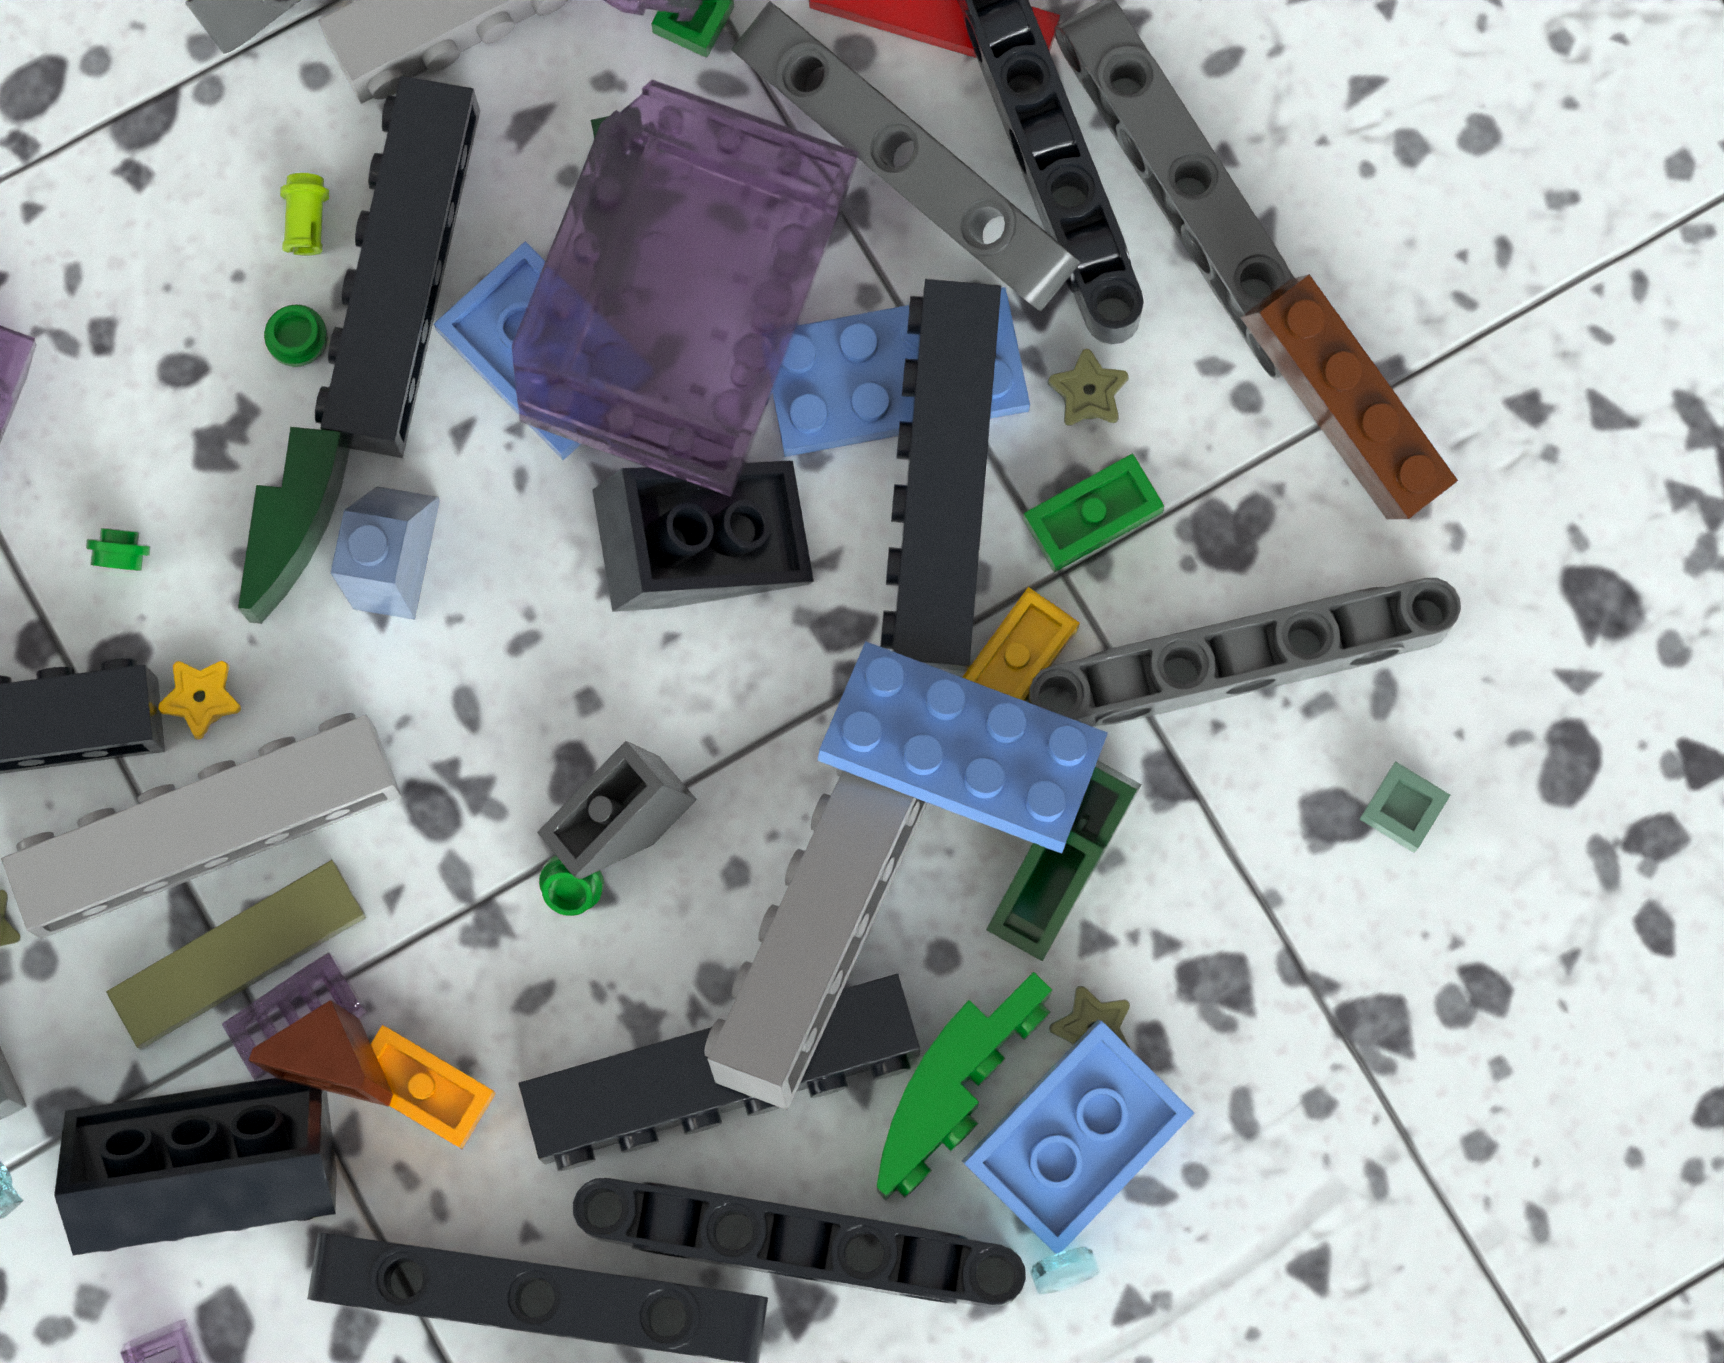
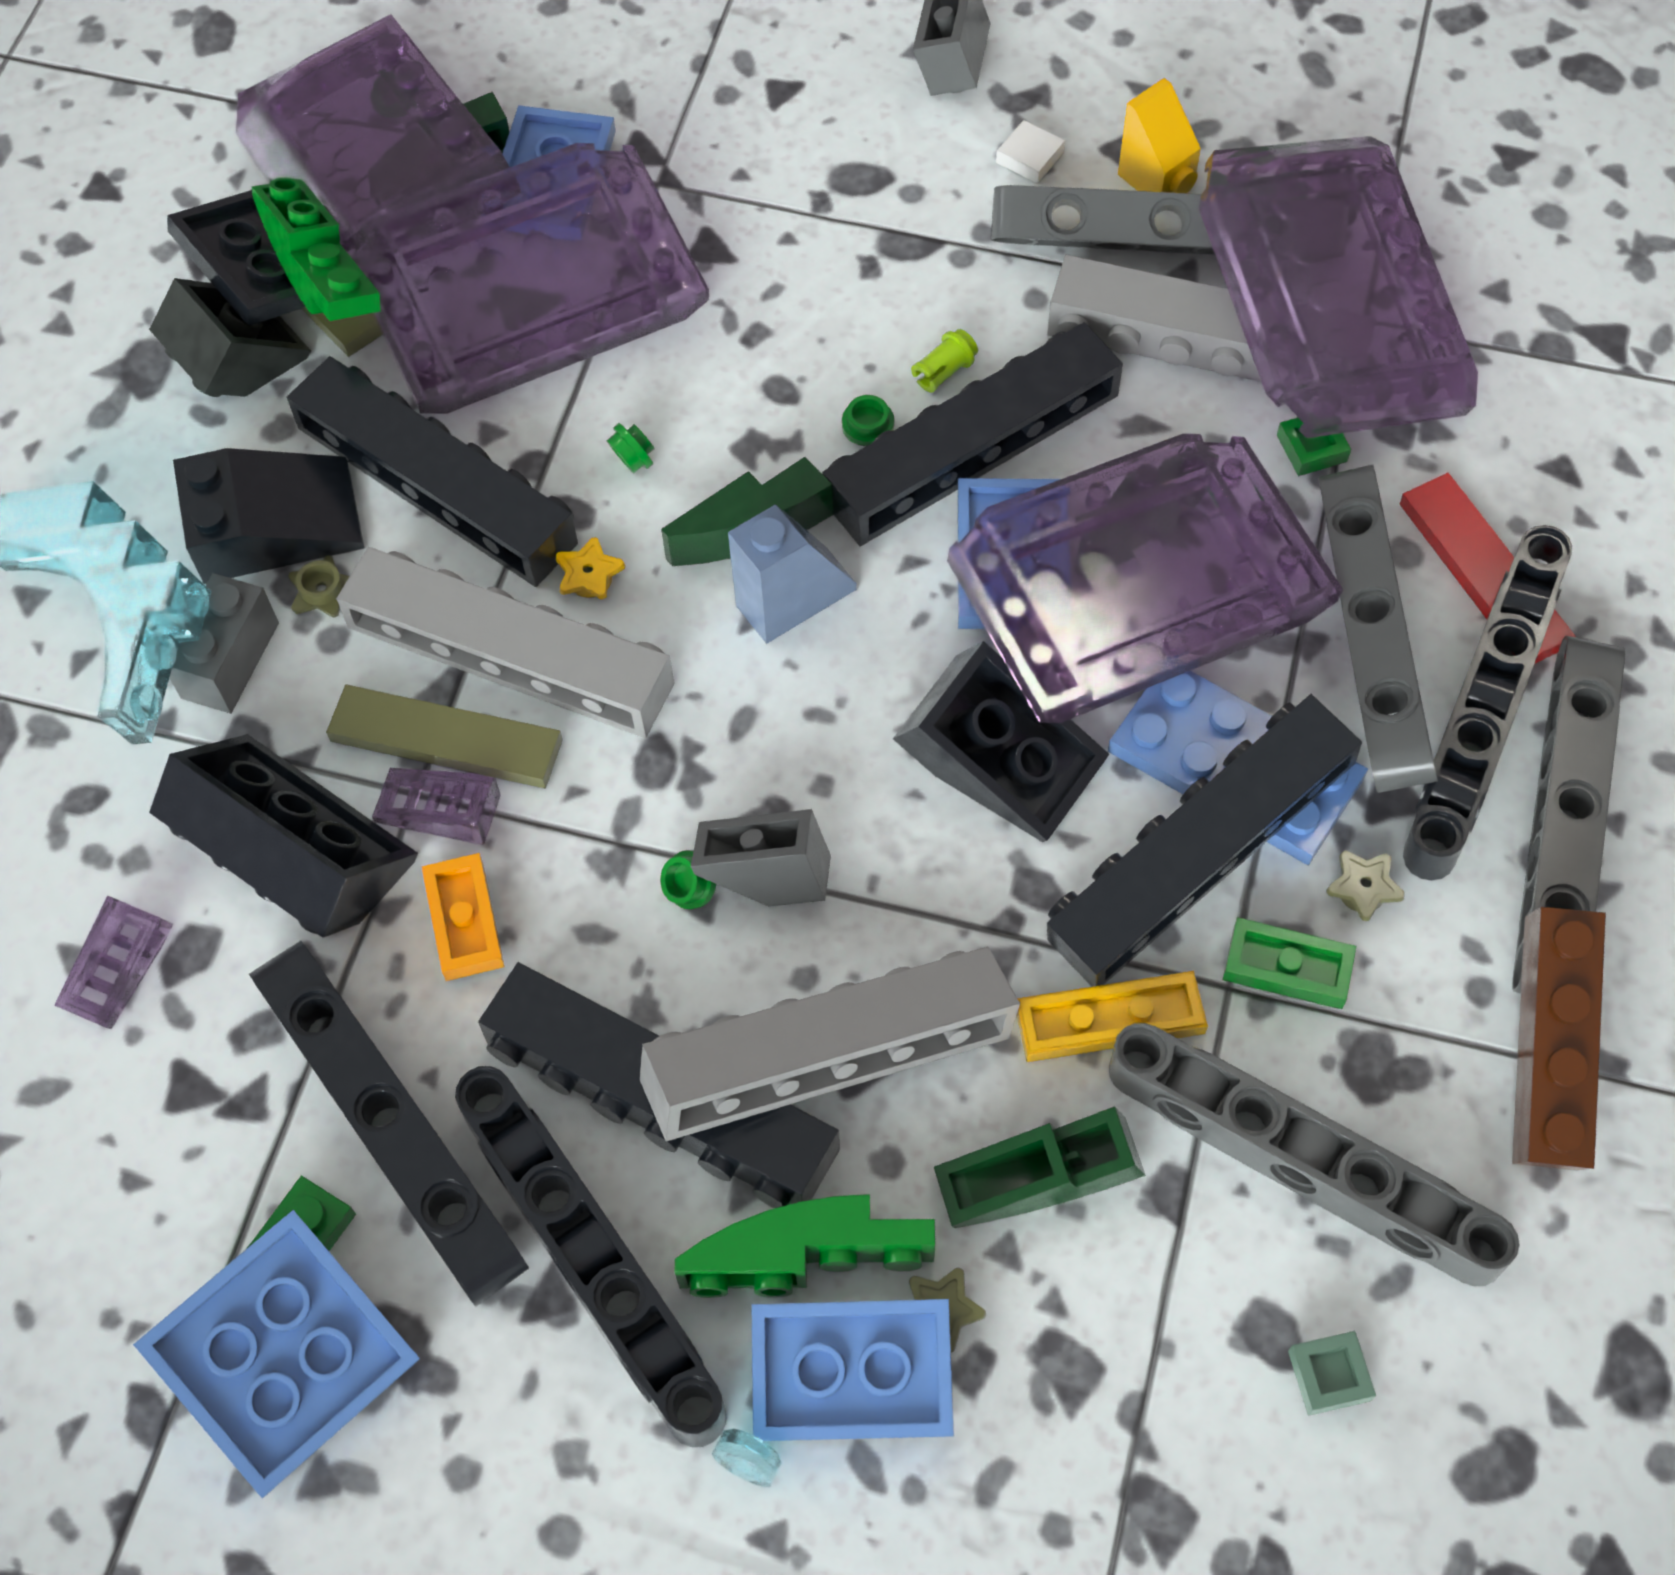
camera: 45 degrees right, 15 degrees down
copper slope [248,1000,393,1107] -> none
medium blue plate [817,641,1108,854] -> none

